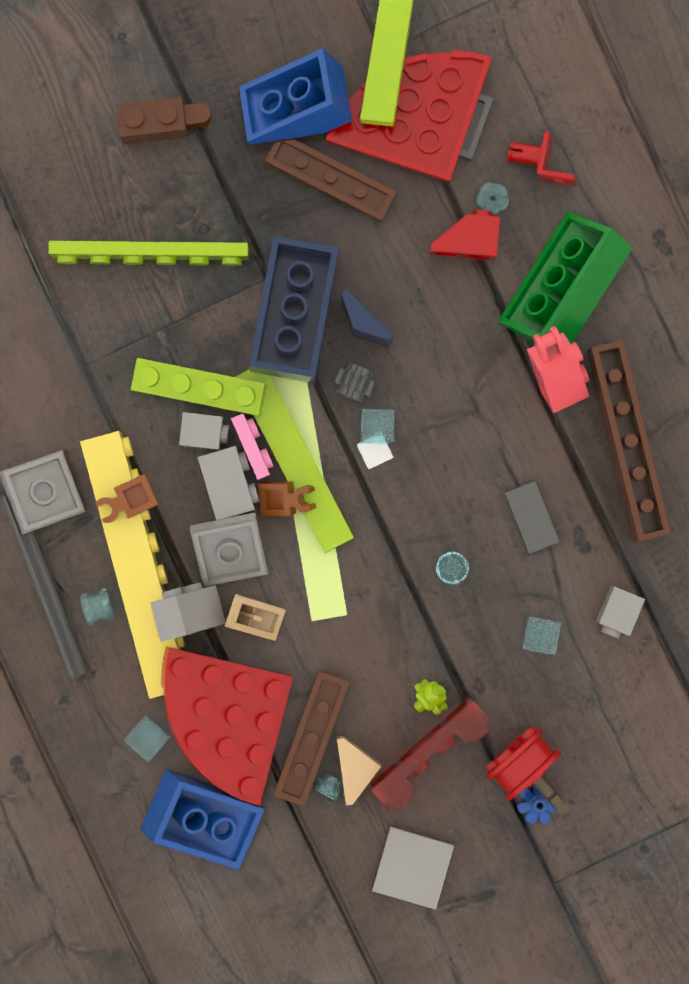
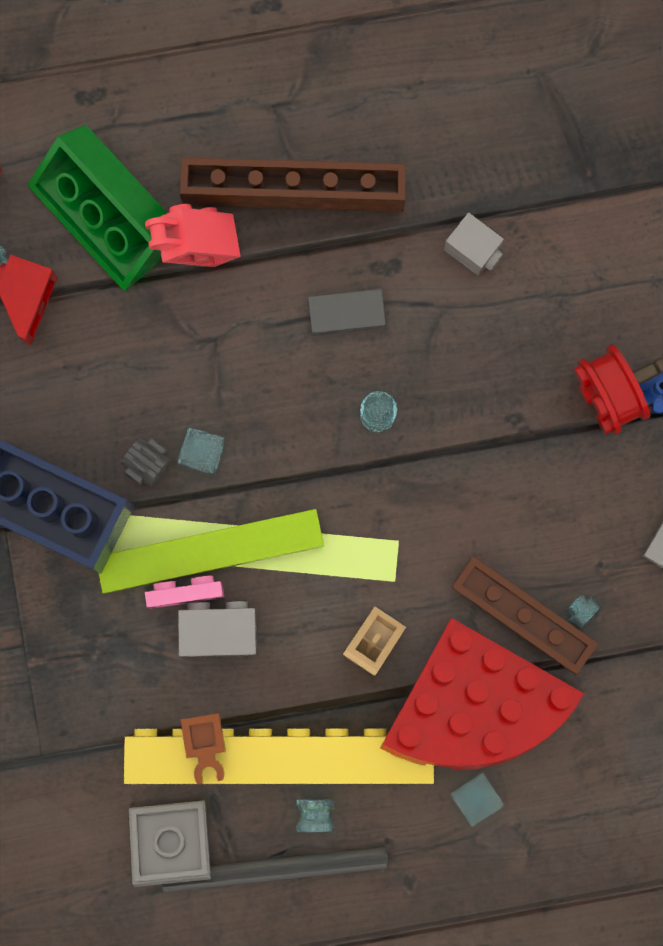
camera: 75 degrees left, 5 degrees down
lime plate [131,358,267,416] -> none
blue slope [140,768,265,870] -> none
light grey brick [150,582,226,642] -> none
light grey brick [179,412,229,451] -> none
light grey tile [190,513,268,587] -> none
dark orange plate [258,481,316,516] -> none
tan slope [337,735,381,805] -> none
dark blue slope [341,289,394,347] -> none
white sticker [356,432,394,470] -> none
clear red piece [370,697,491,811] -> none
lime plant [414,679,448,715] -> none
clear light blue plate [522,616,561,655] -> none

